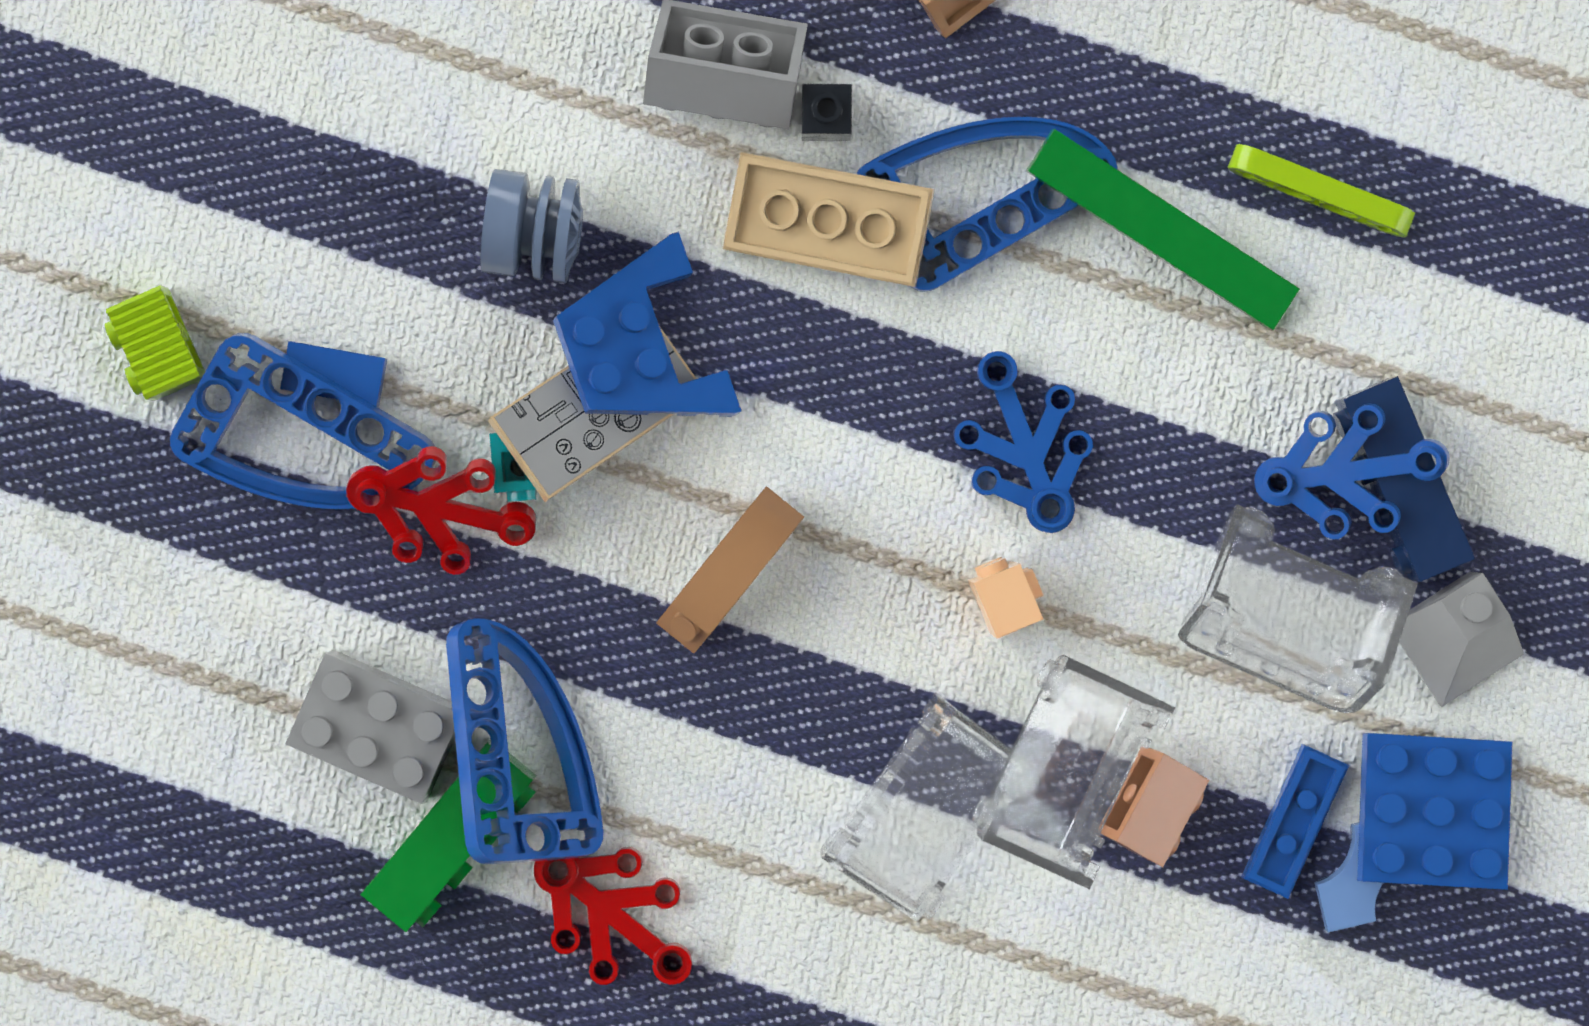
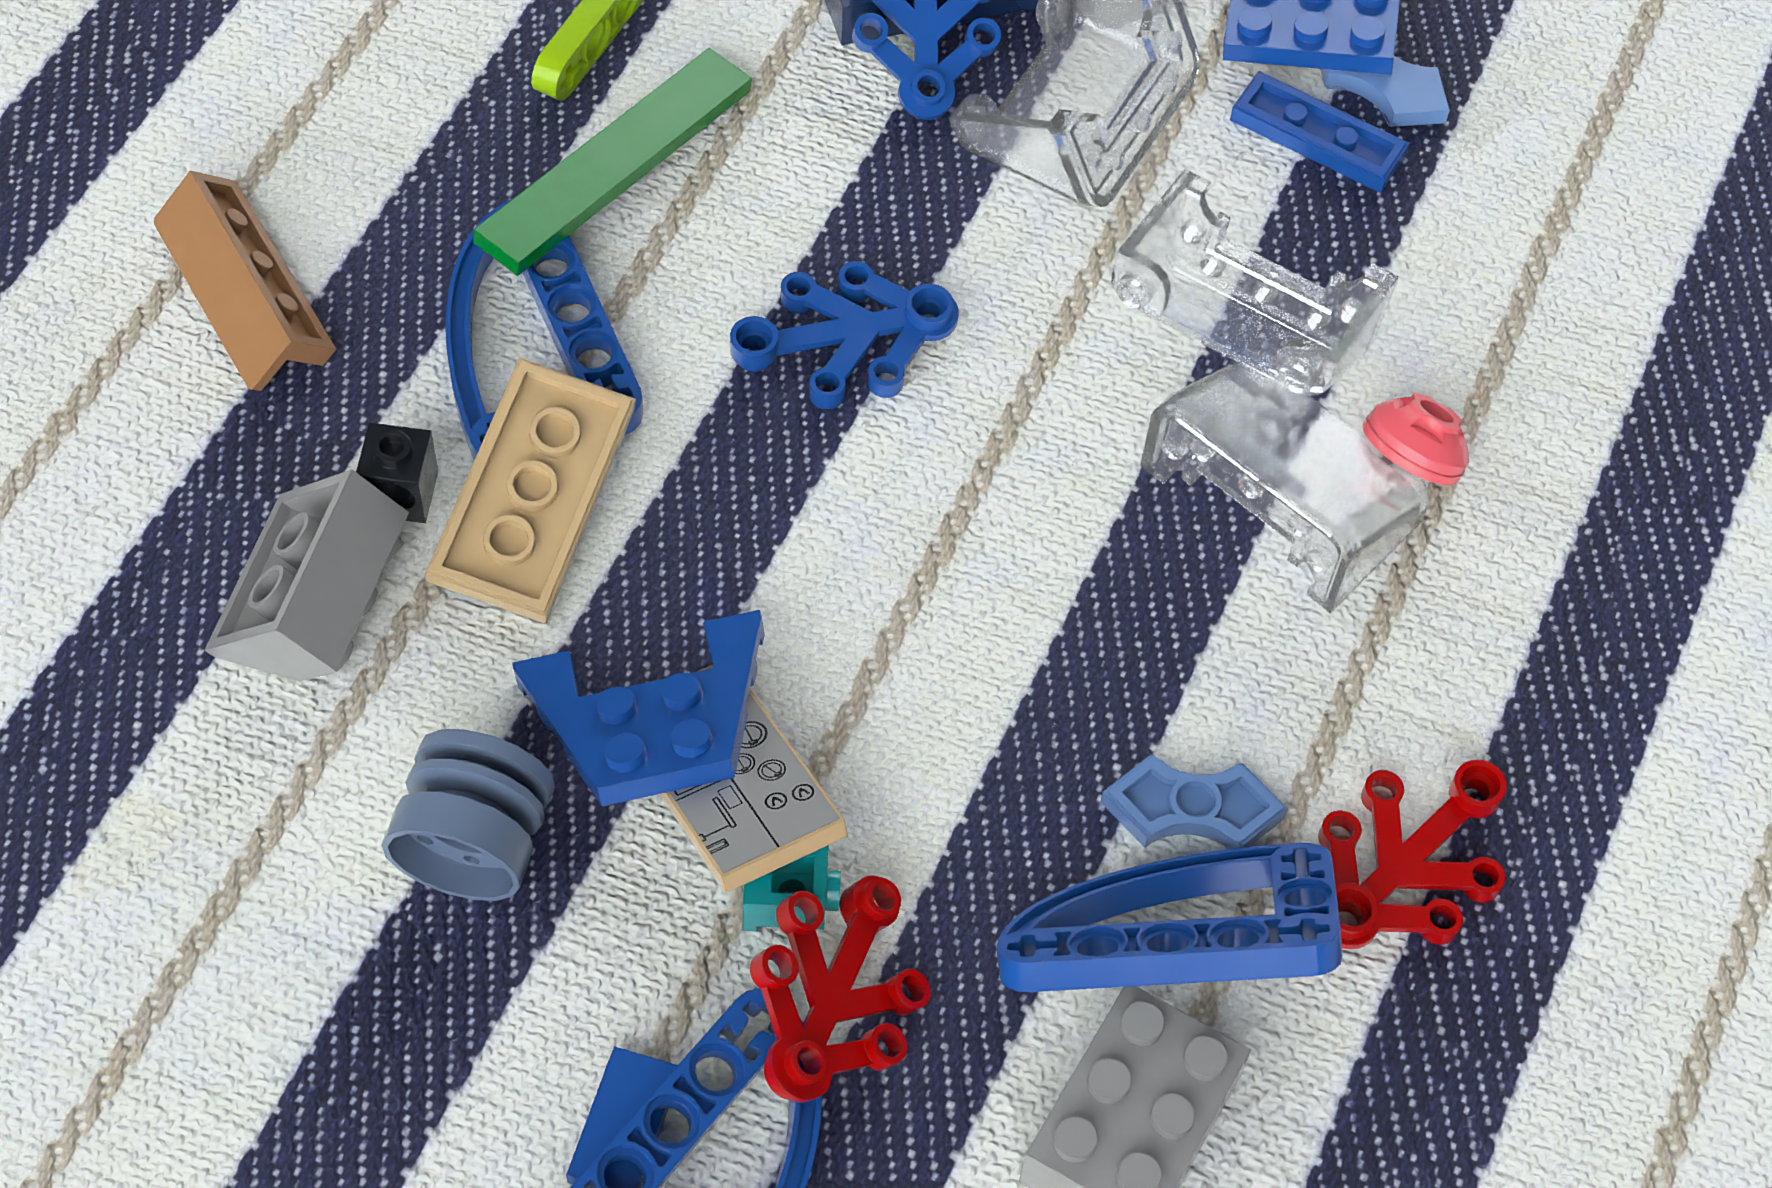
camera: 90 degrees left, 30 degrees down
green brick [360,739,537,932] -> none
medium nougat arch [656,486,804,653] -> none
light nougat brick [968,557,1043,639] -> none
nougat brick [1096,745,1210,867] -> none
none -> medium blue tile [1100,755,1288,849]
none -> coral piece [1362,393,1469,485]

